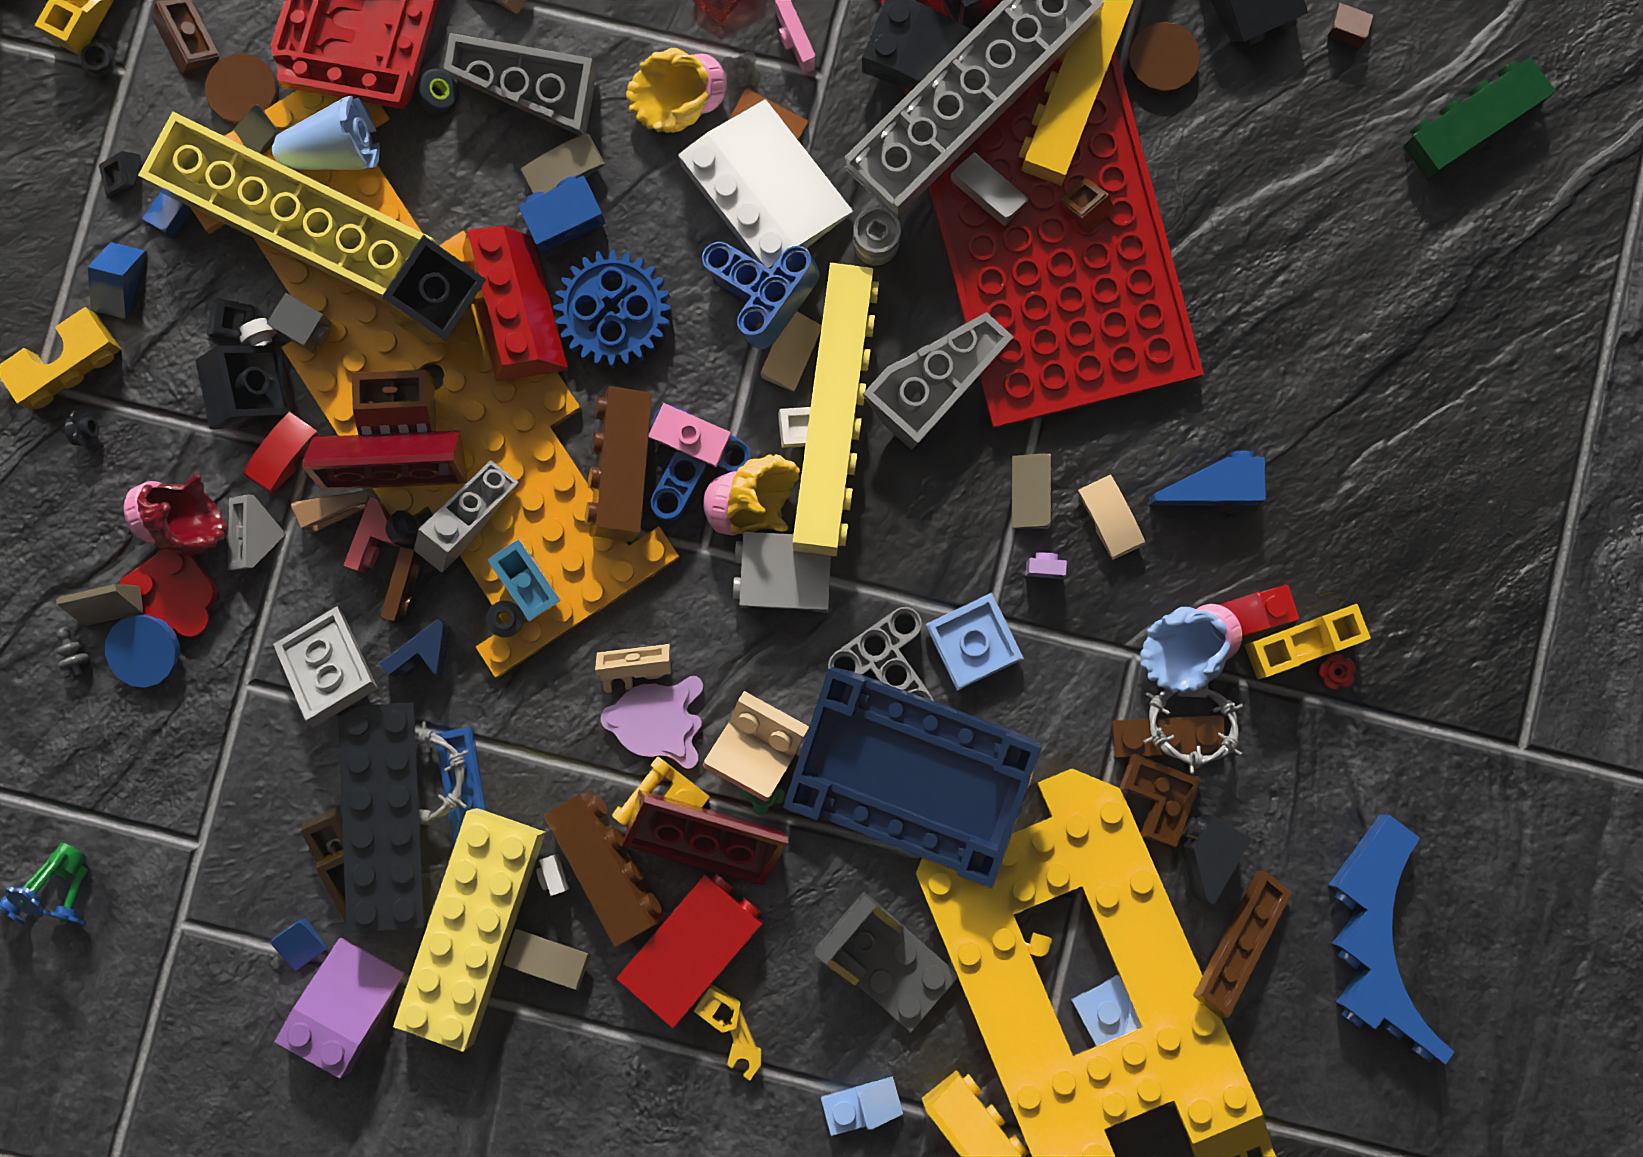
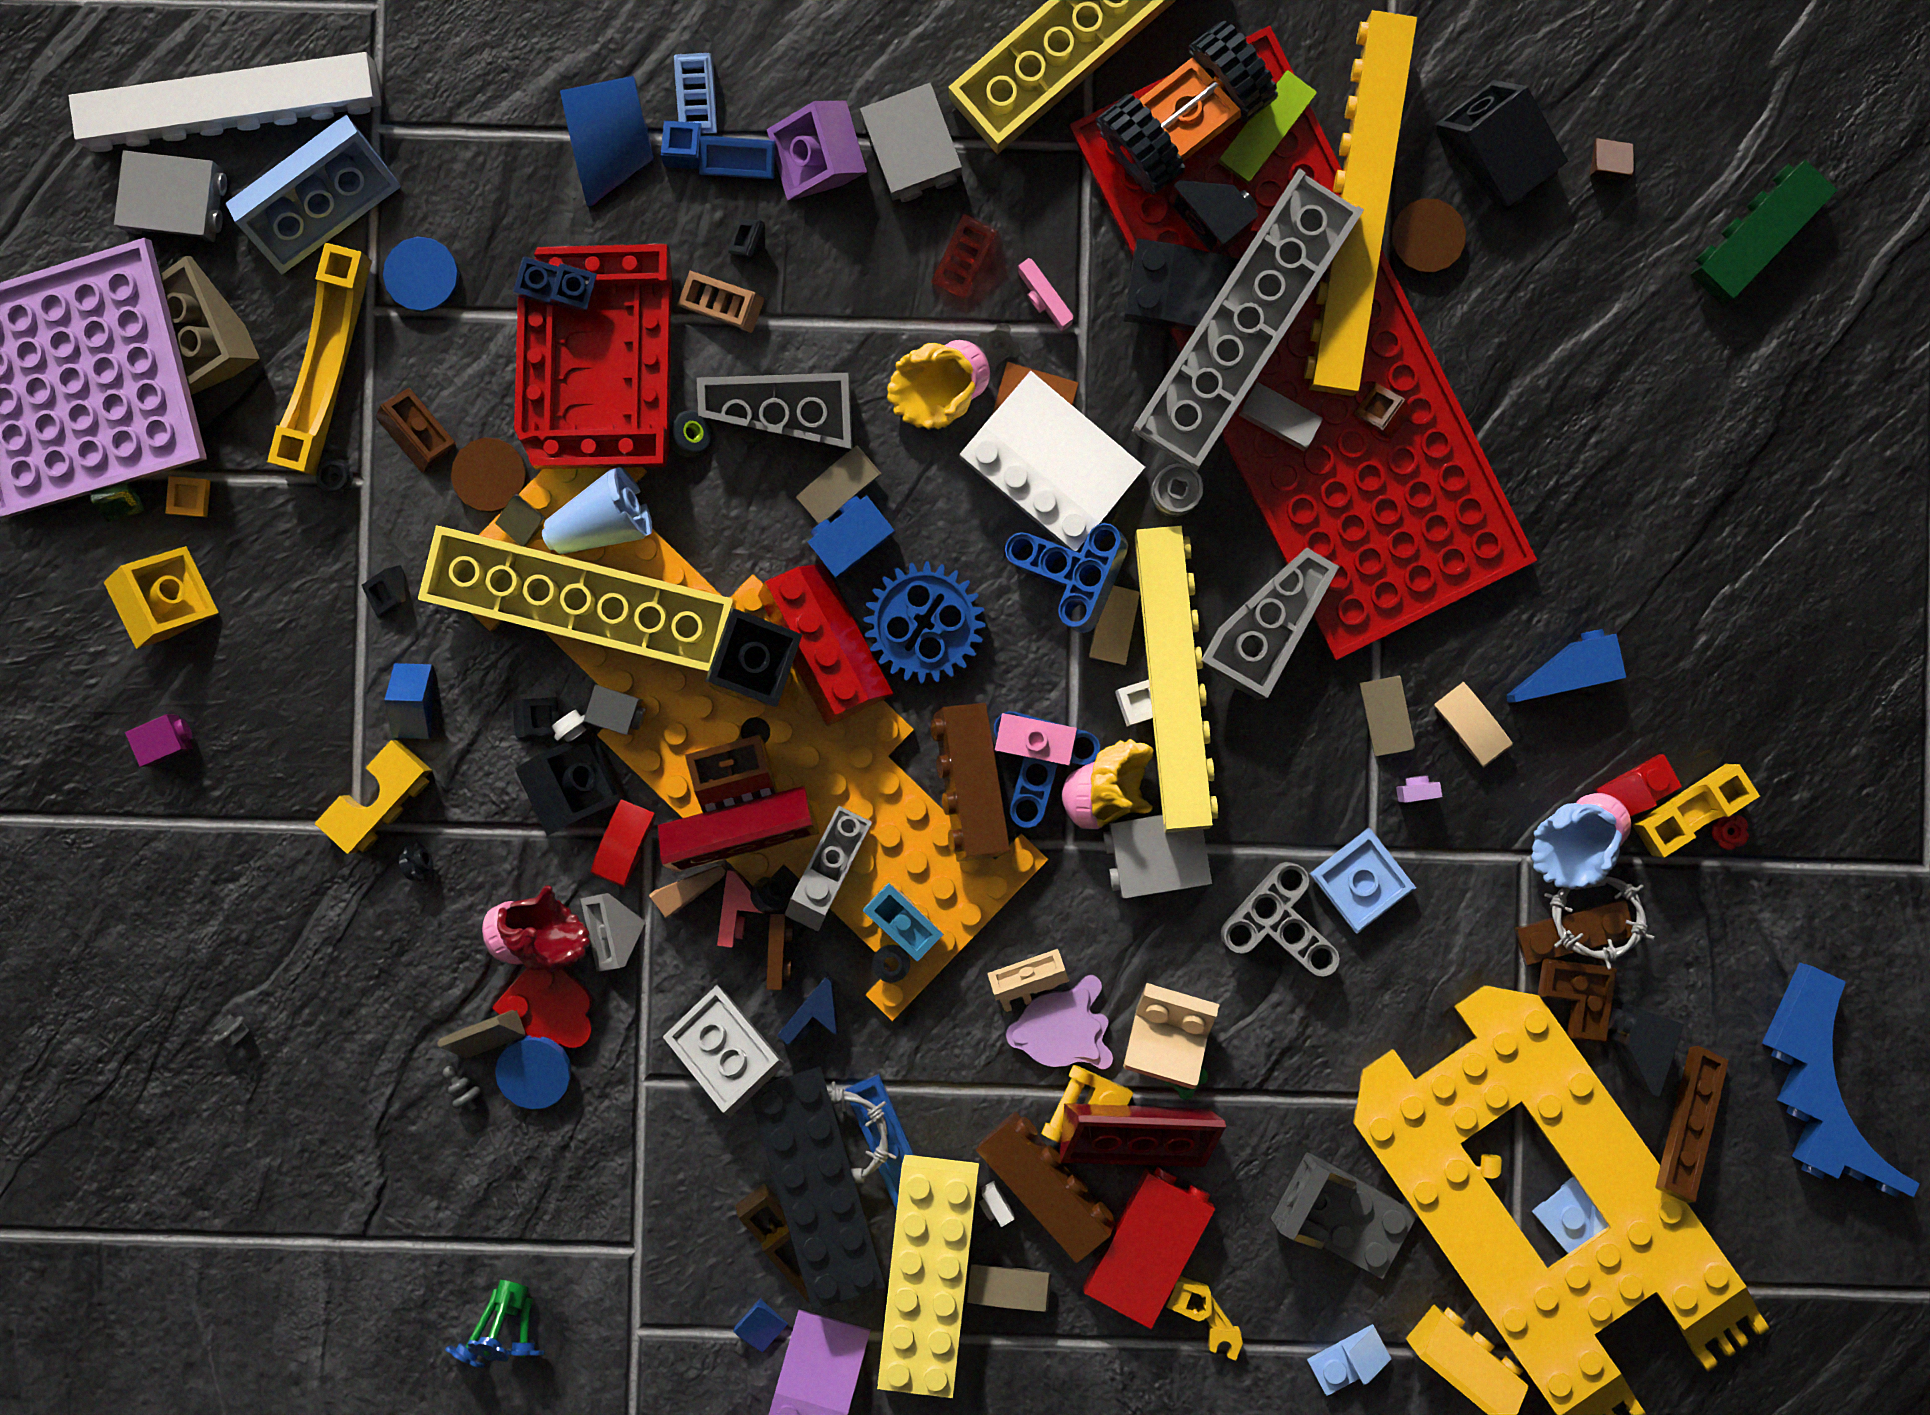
camera: 10 degrees left, 5 degrees up
blue slope [142,192,193,238] -> none
dark blue slope [783,667,1043,889] -> none

